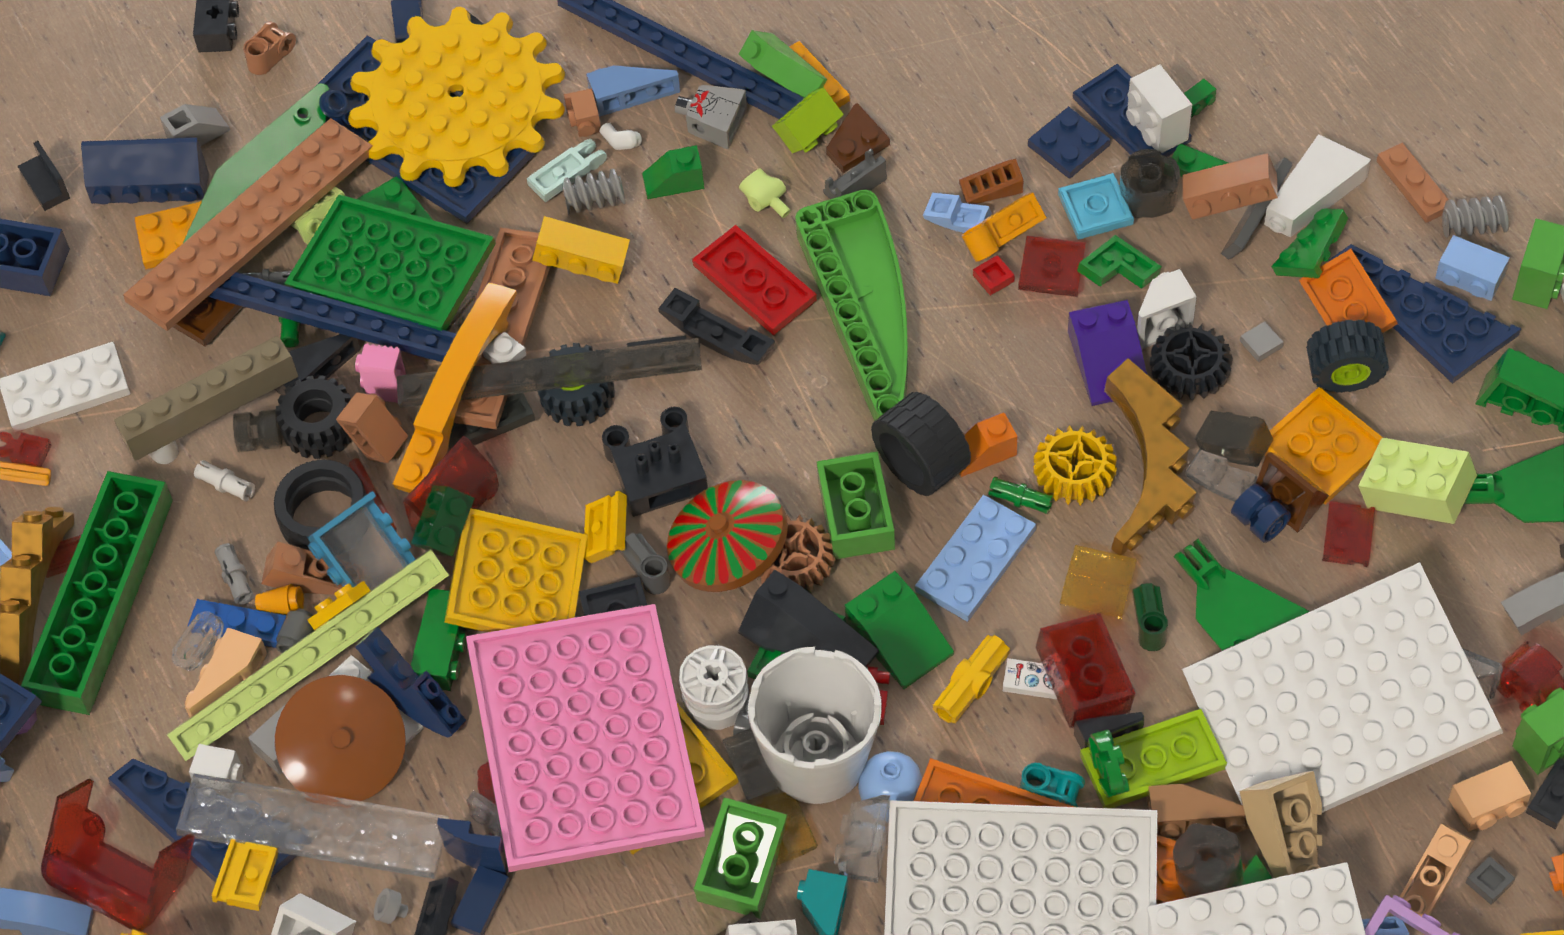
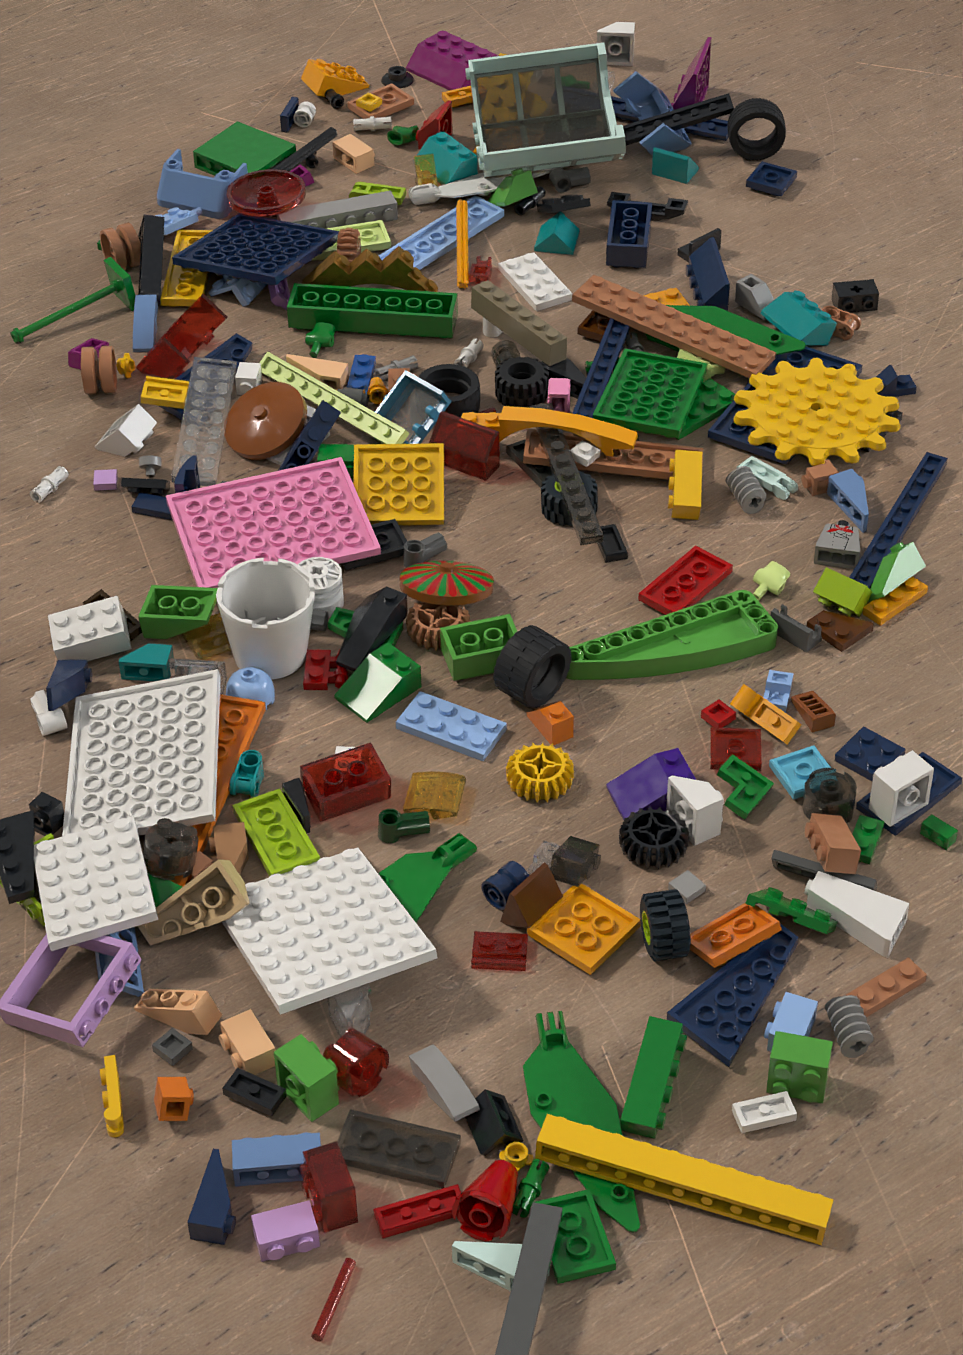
camera: 80 degrees right, 15 degrees down
clear plate [172,611,224,671] -> none
yellow plate [307,581,371,630] -> none
dark blue plate [319,90,348,118] -> none
nougat brick [336,392,408,463] -> none
dark green brick [411,486,475,557] -> none
yellow plate [584,491,627,564] -> none
white arm [599,123,642,150] -> none
black piece [602,406,708,517] -> none
green slope [642,145,705,199] -> none
black slope [658,288,775,365] -> none
yellow piece [933,635,1010,724] -> none
green pin [988,476,1054,514] -> none
green plate [1088,730,1129,798] -> none
pearl gold arch [1104,358,1197,557] -> none
yellowish green brick [1358,438,1477,524] -> none
none -> green piece [305,322,336,358]
none -> teal slope [760,290,837,345]

